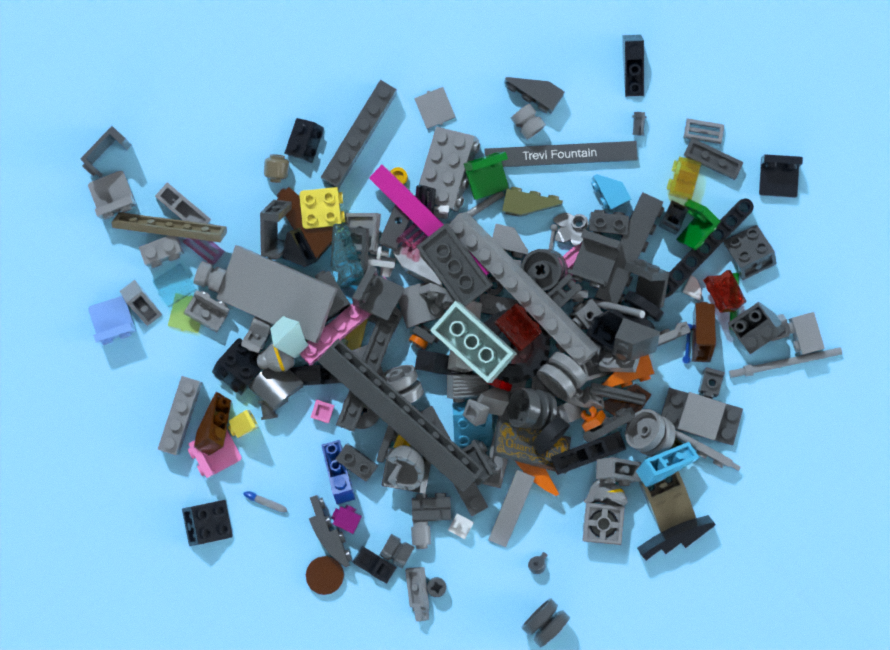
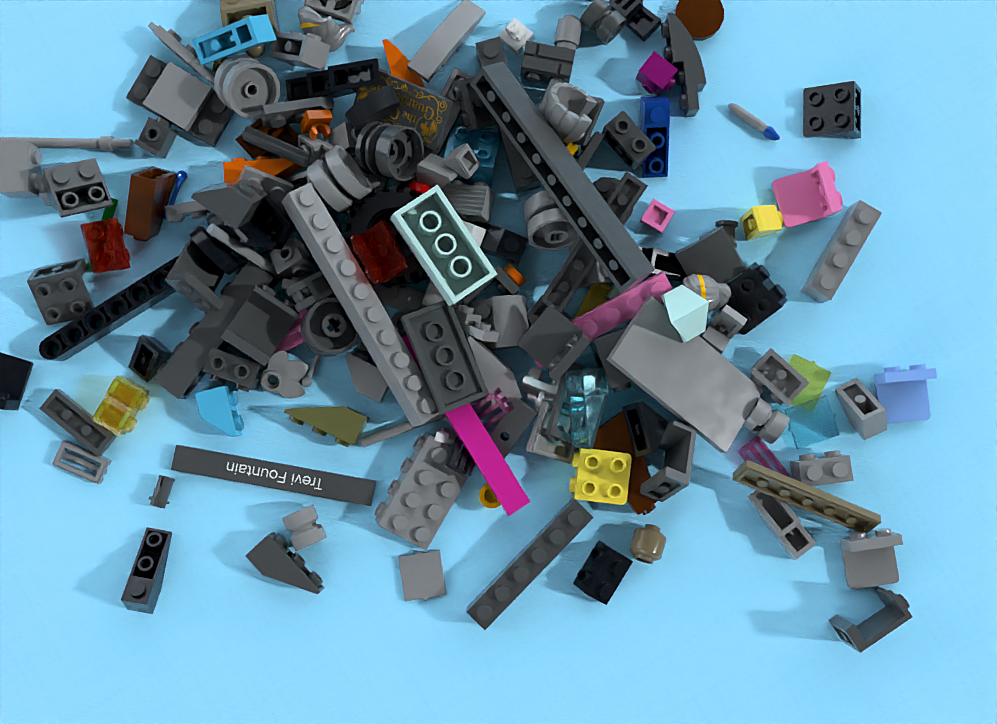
camera: 165 degrees left, 0 degrees up
reddish brown slope [194,392,232,456] -> none
green bracket [463,152,509,200] -> none
green bracket [676,199,721,250] -> none
white tile [682,275,702,301] -> none

